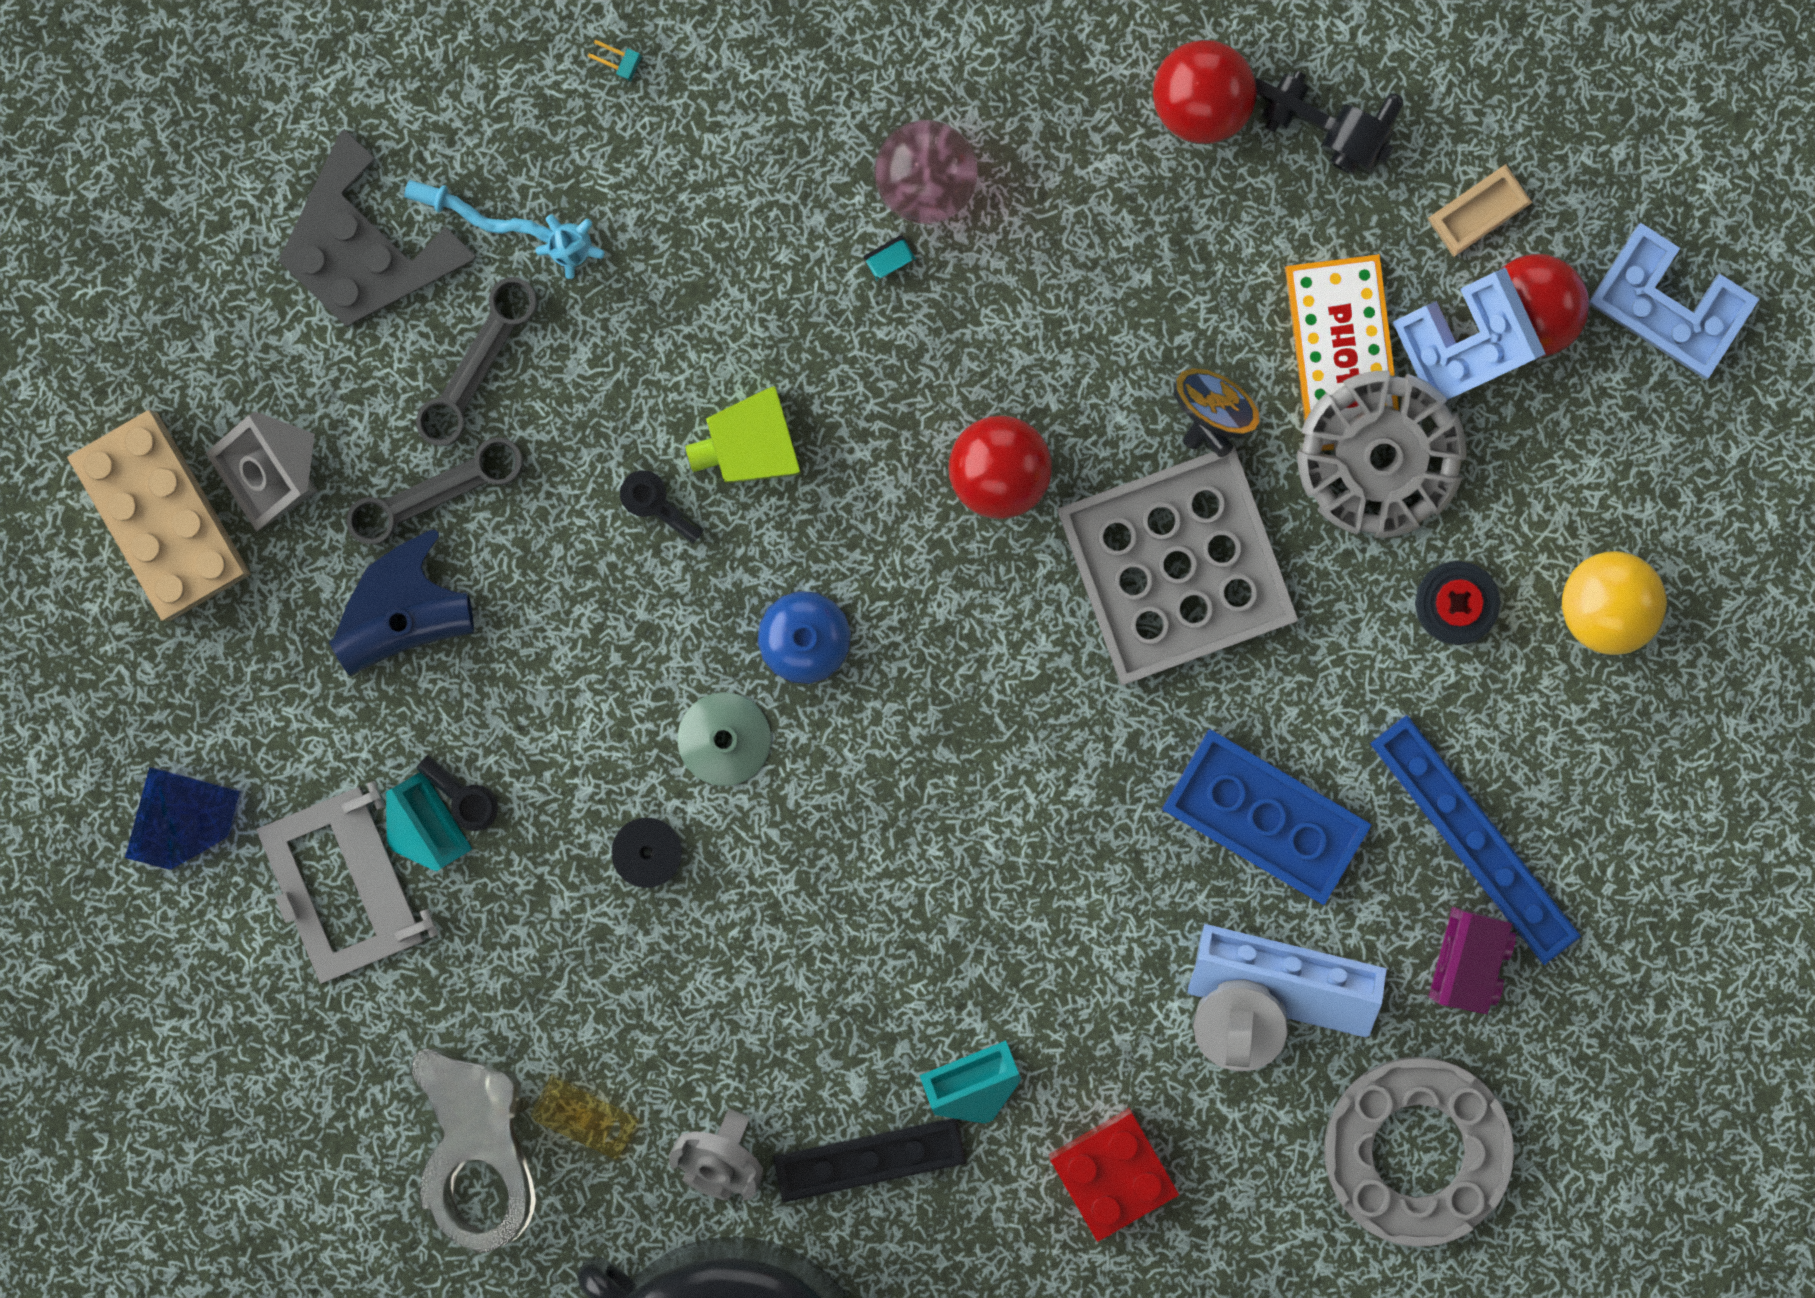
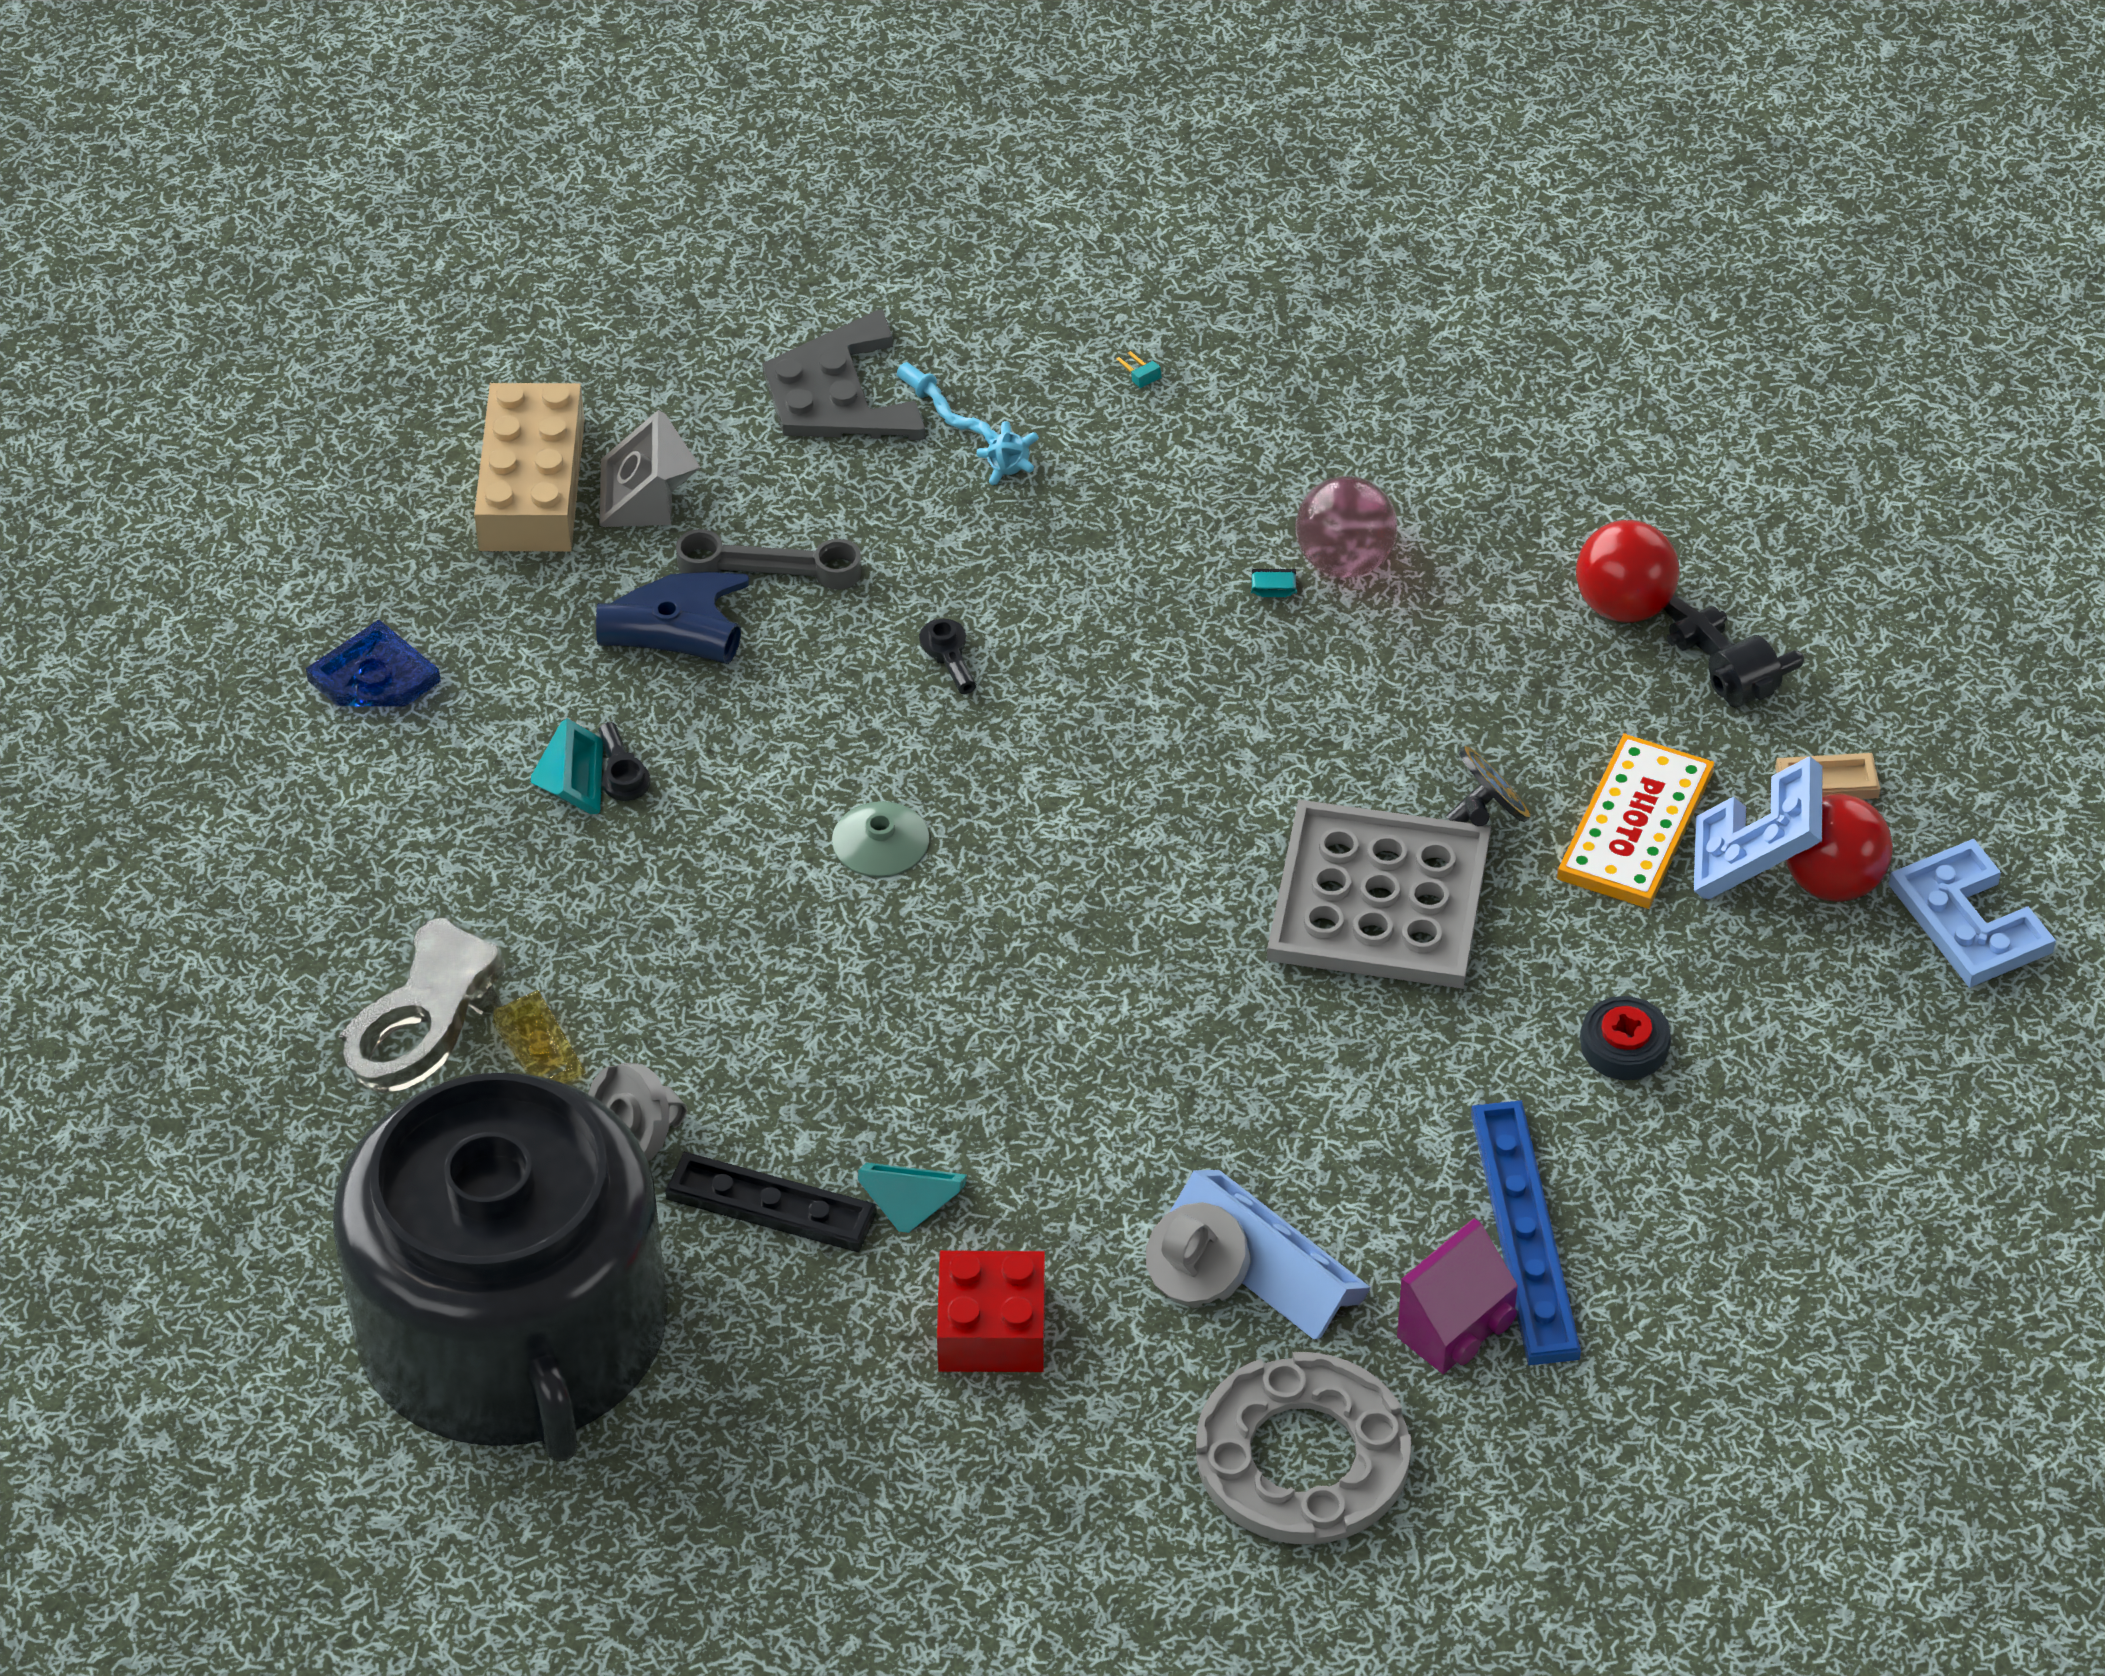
camera: 35 degrees right, 40 degrees down
light grey piece [256,781,439,984] -> none
dark grey piece [416,277,538,446] -> none
black piece [611,817,682,888] -> none
lime torso [685,386,801,483] -> none
blue cylinder [757,591,851,684] -> none
red piece [948,415,1052,519] -> none
blue plate [1161,729,1372,905] -> none
light grey plate [1297,371,1467,538] -> none
yellow piece [1562,551,1667,655] -> none

